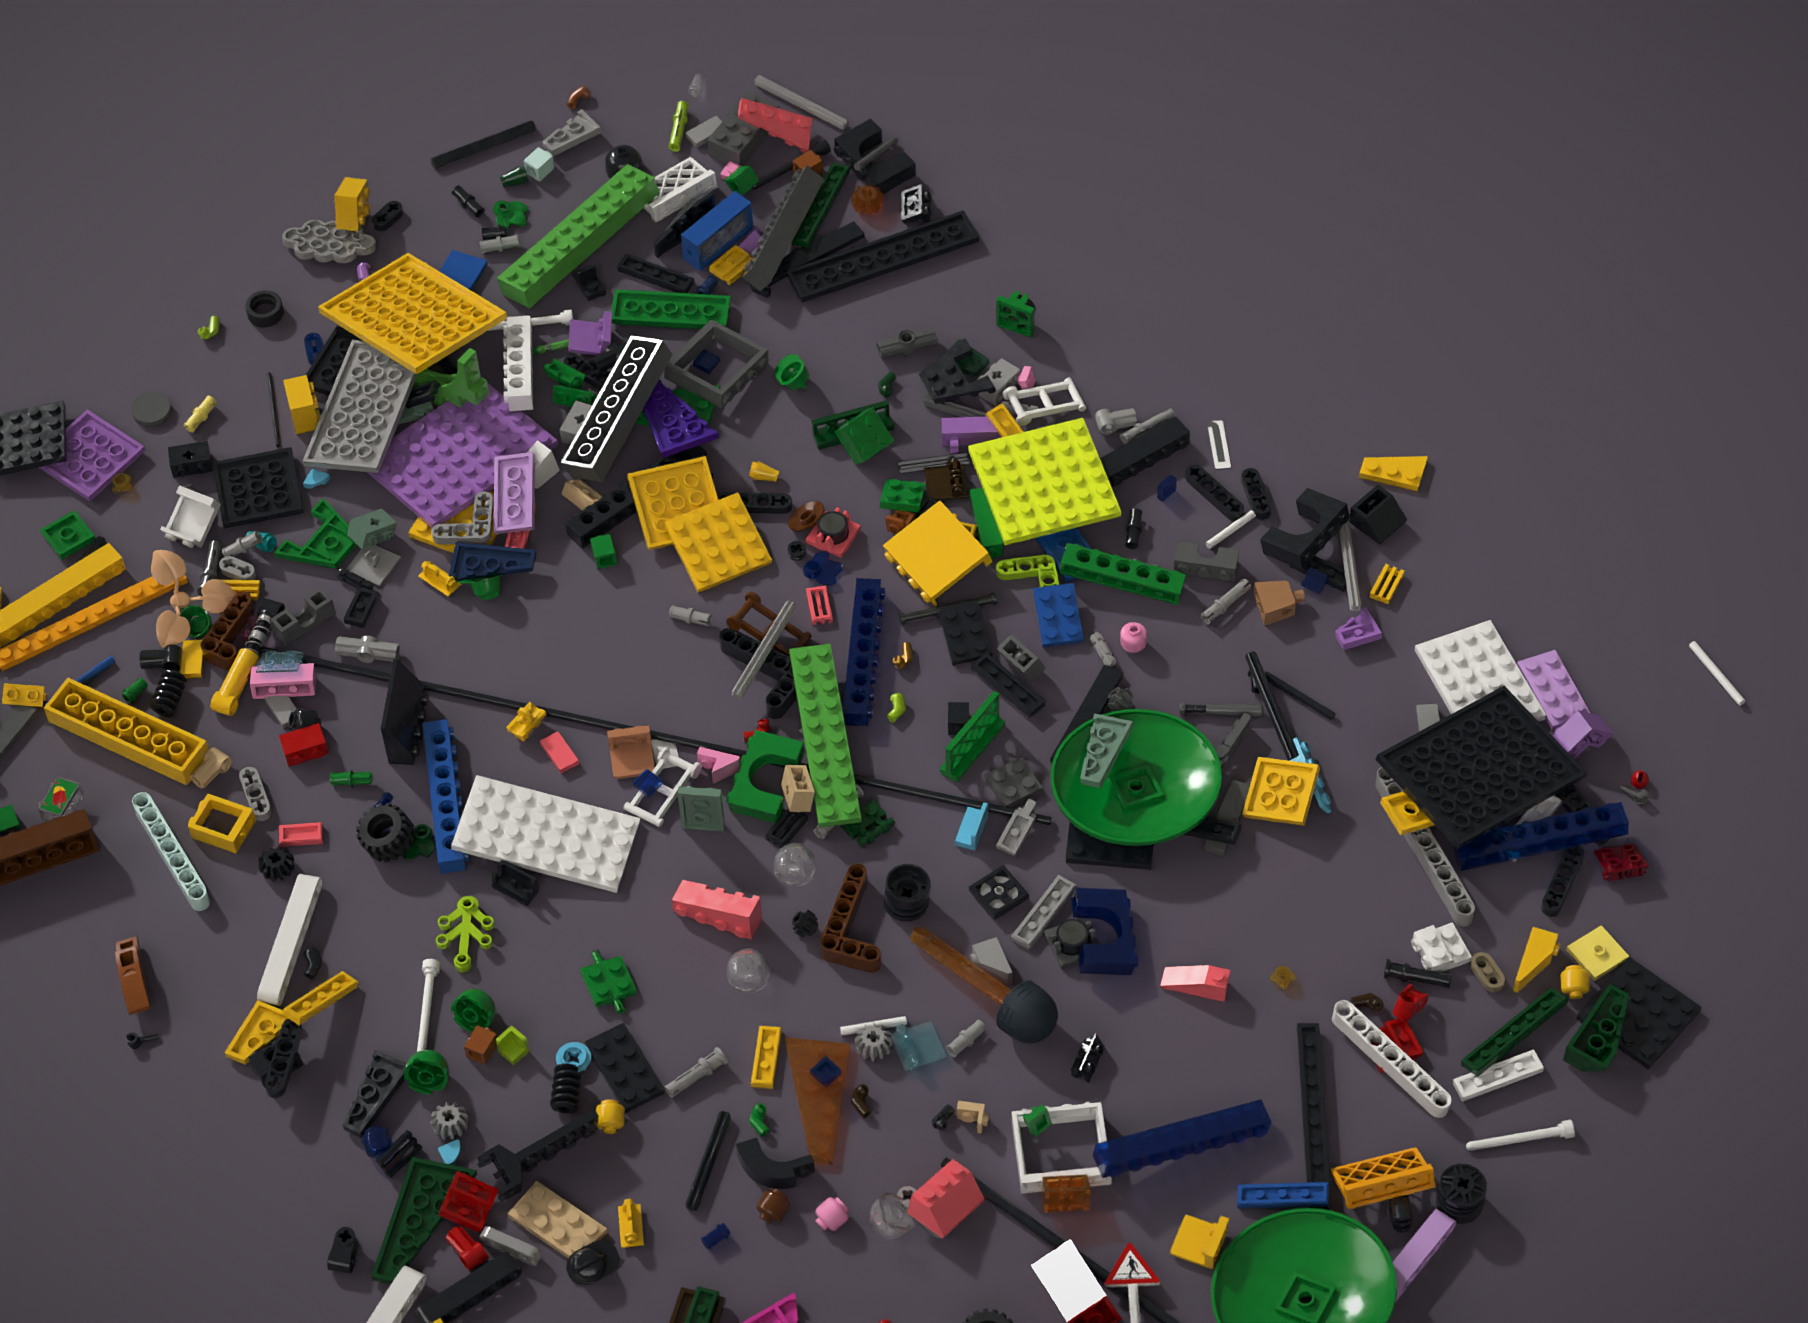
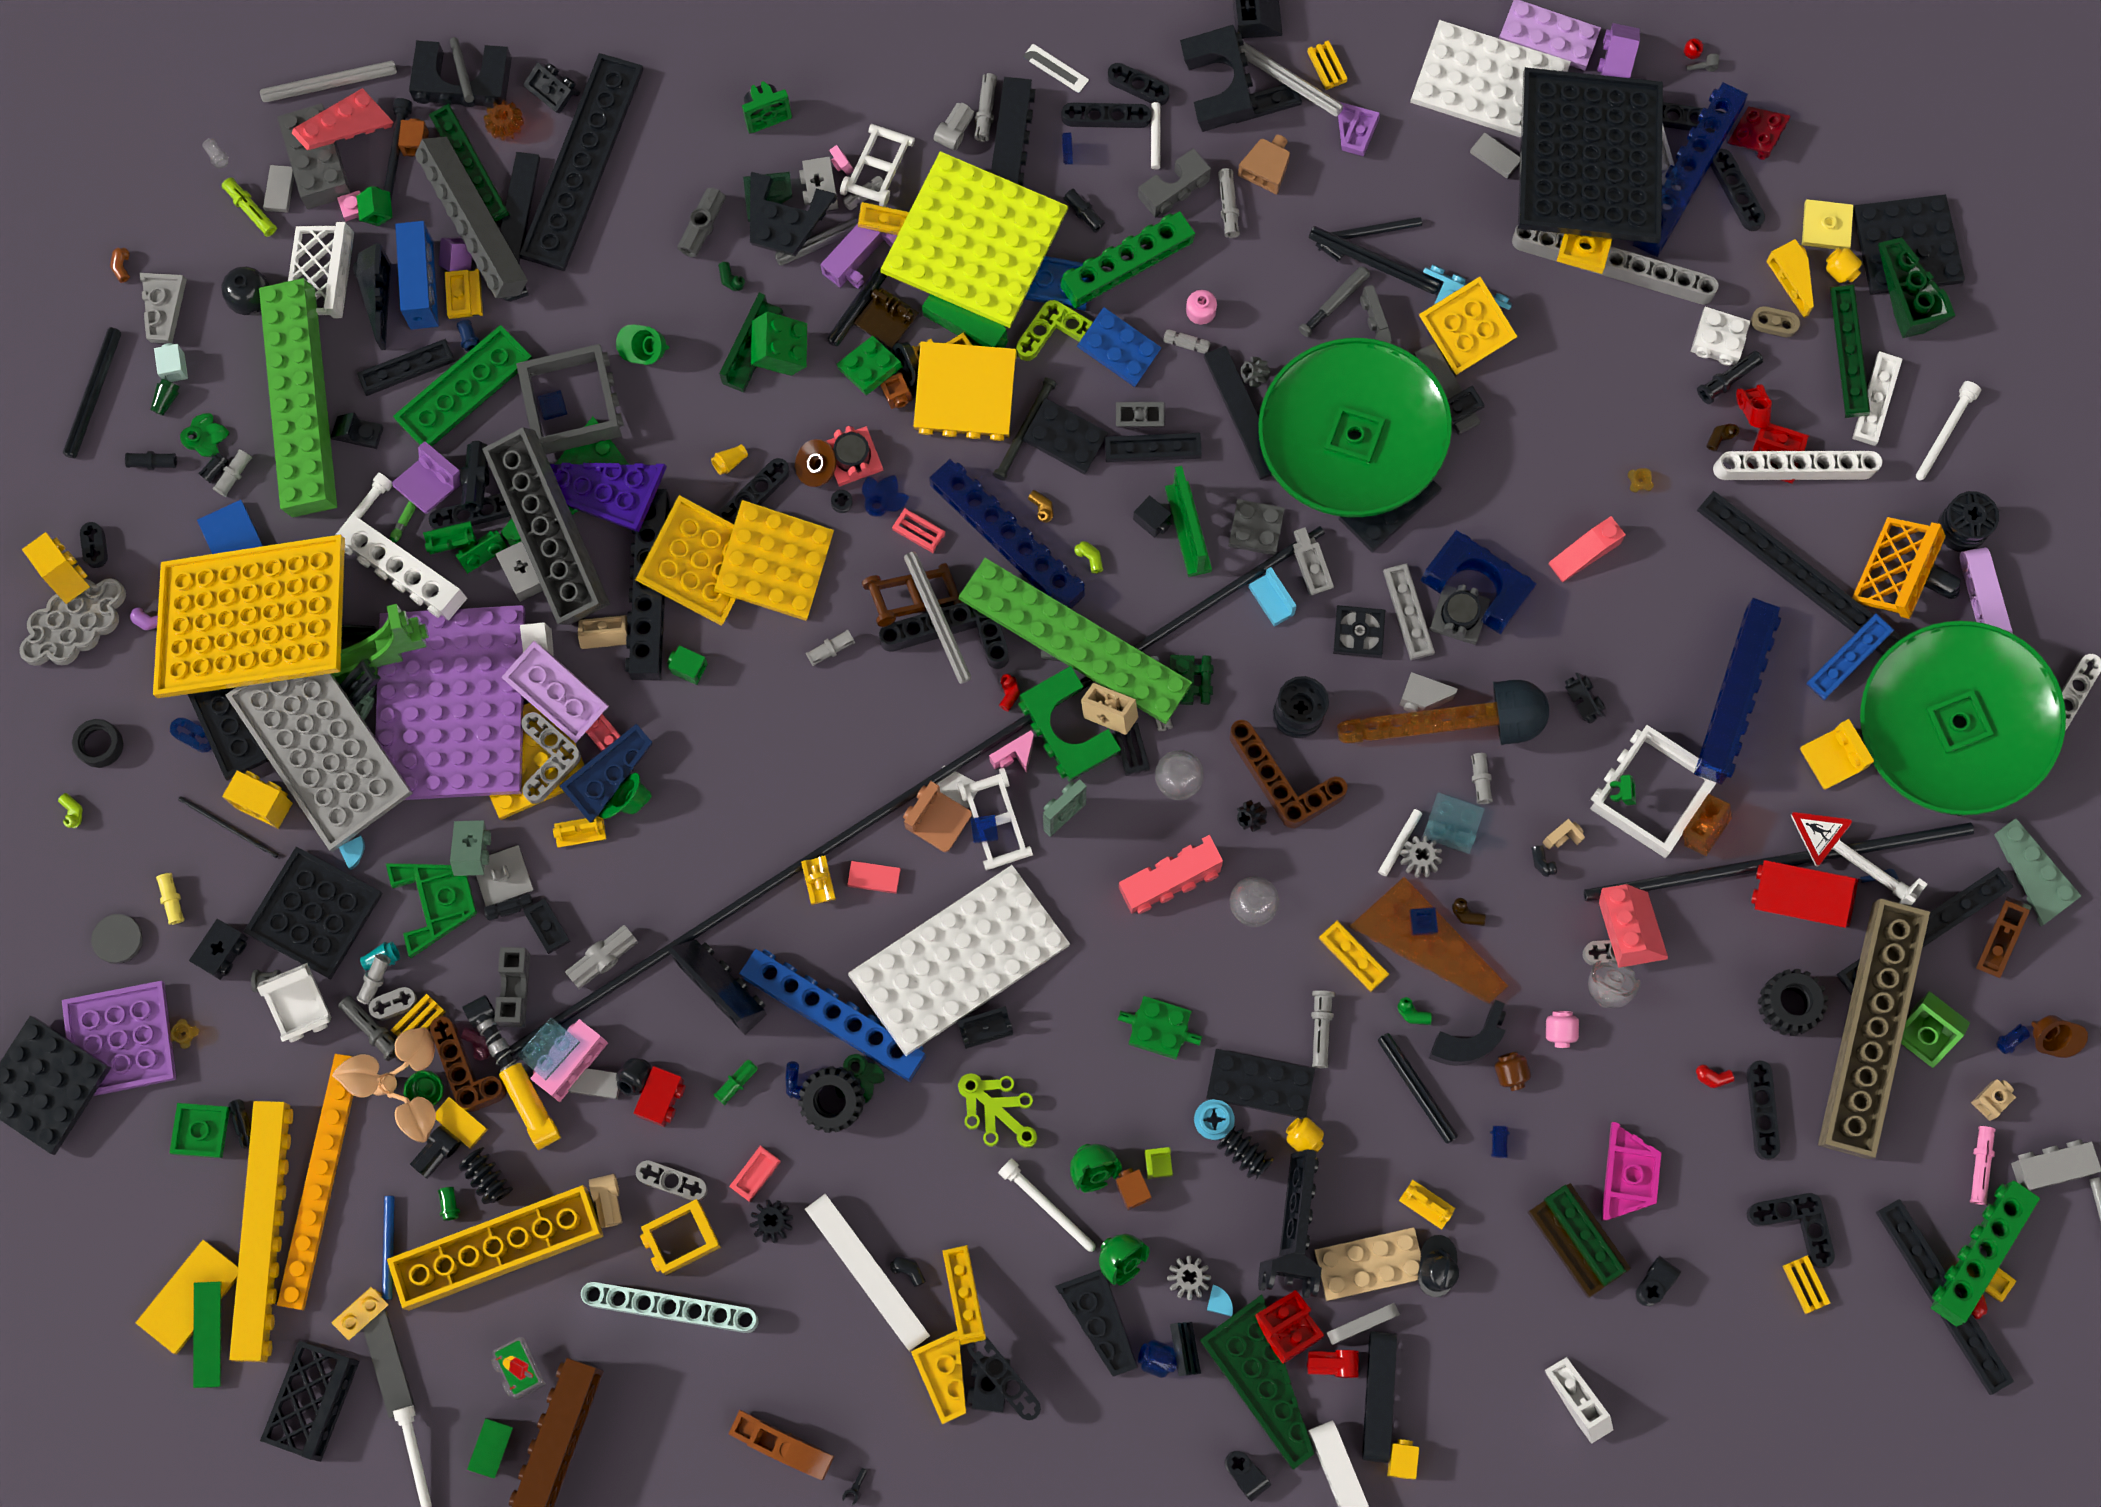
camera: 50 degrees left, 20 degrees up
sand green wing [1080,714,1134,788] -> none
clear blue tile [1301,567,1329,595] -> none

